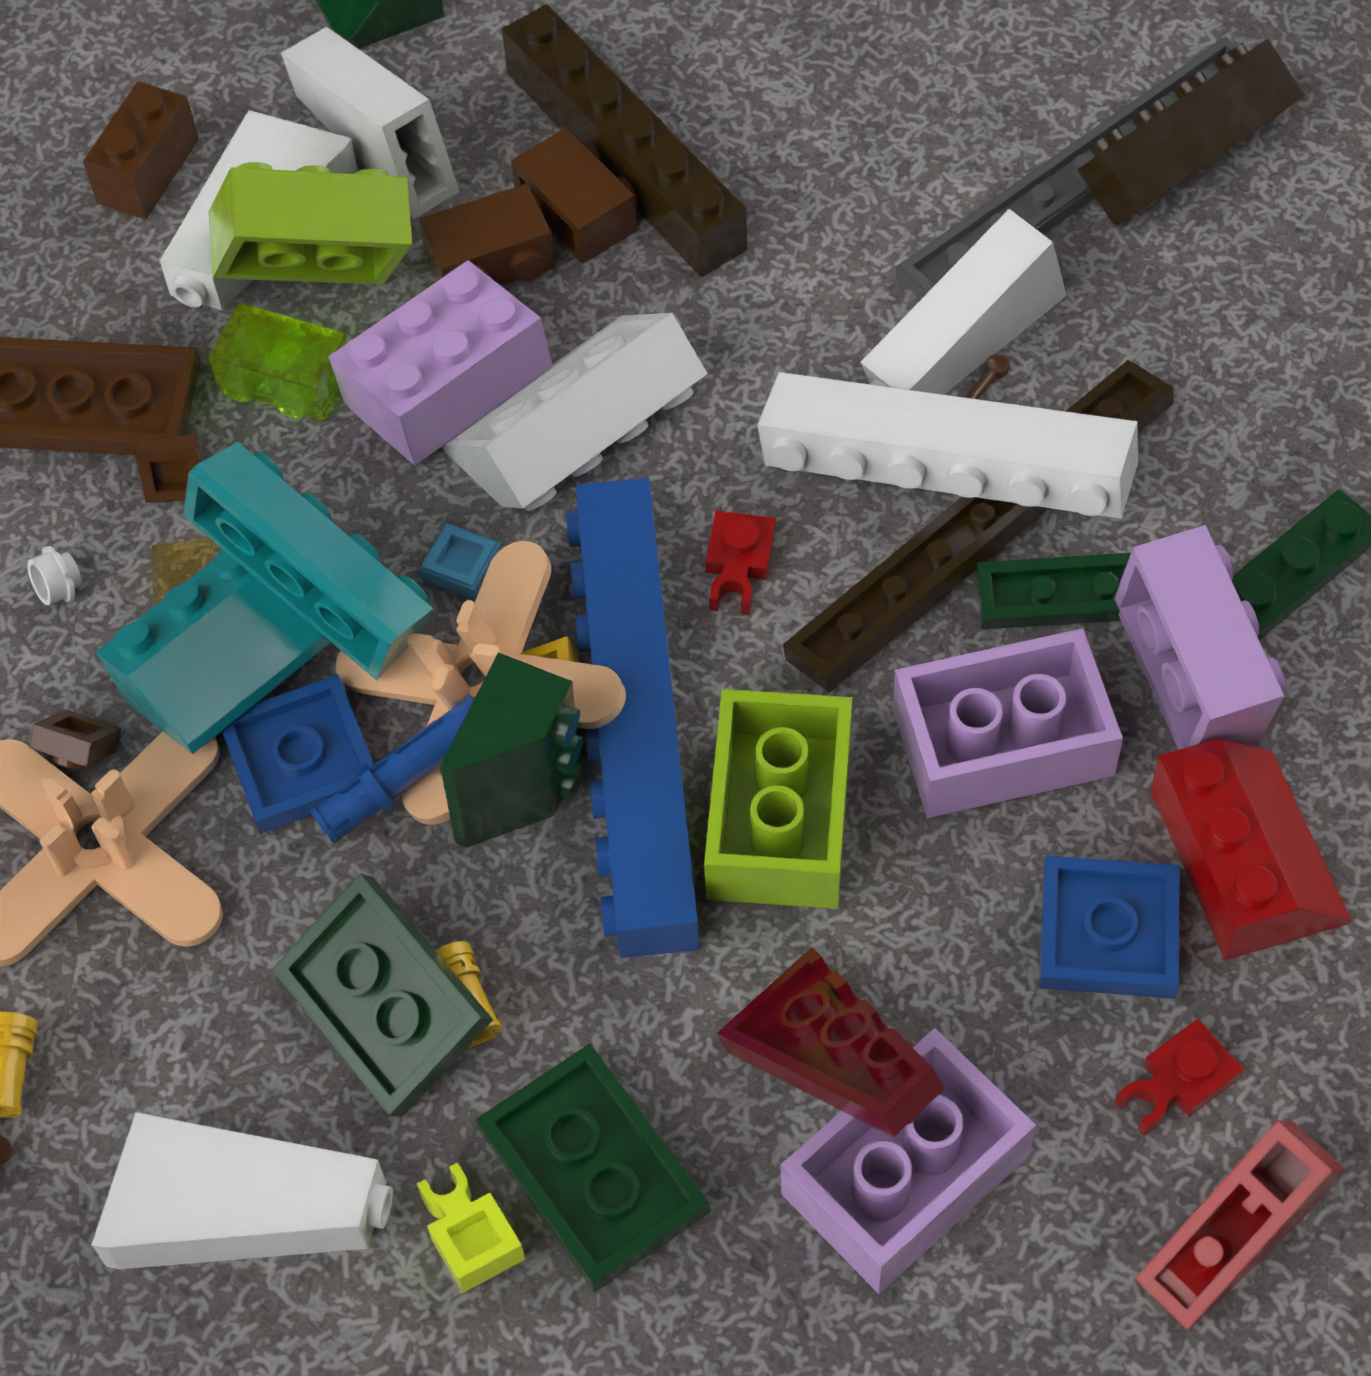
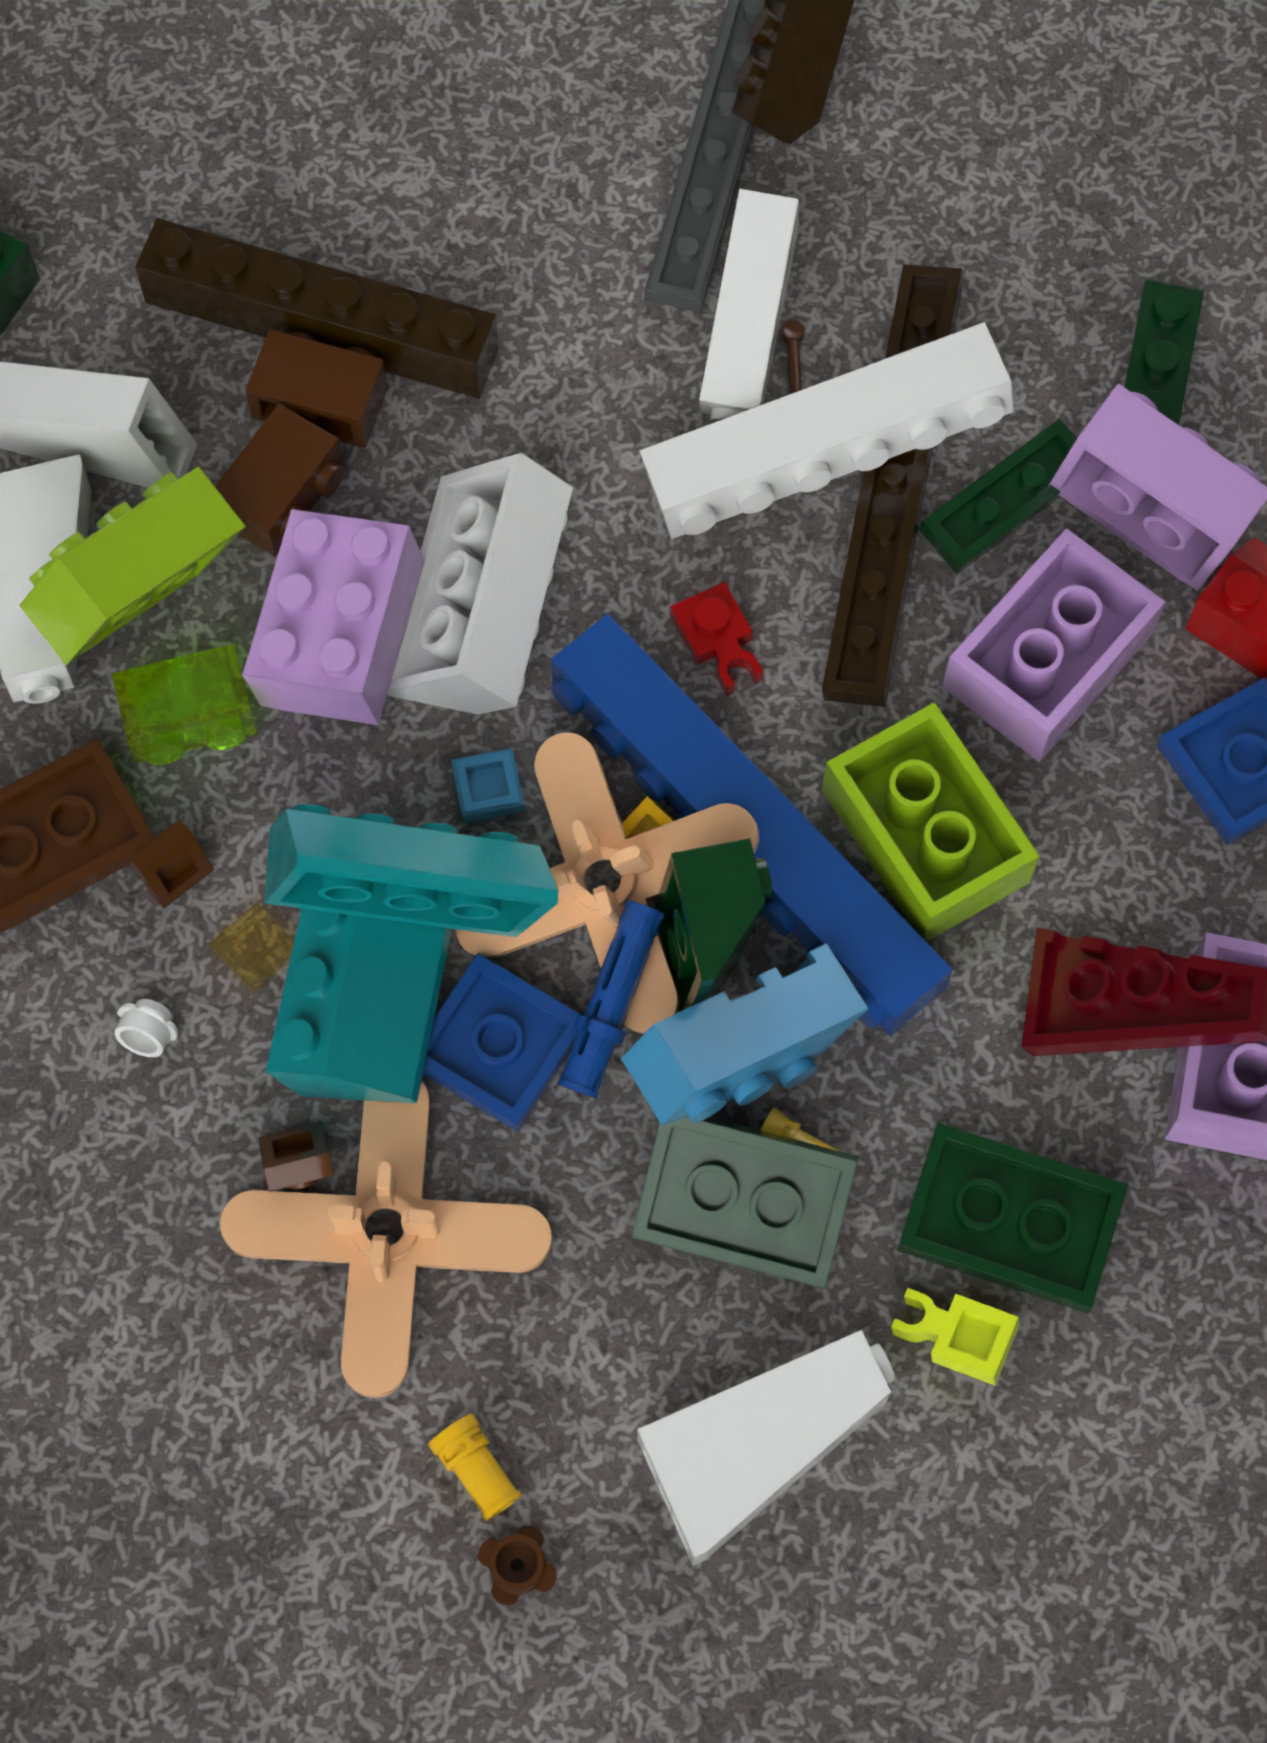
camera: 40 degrees left, 10 degrees up
none -> dark azure wedge [621,943,869,1126]

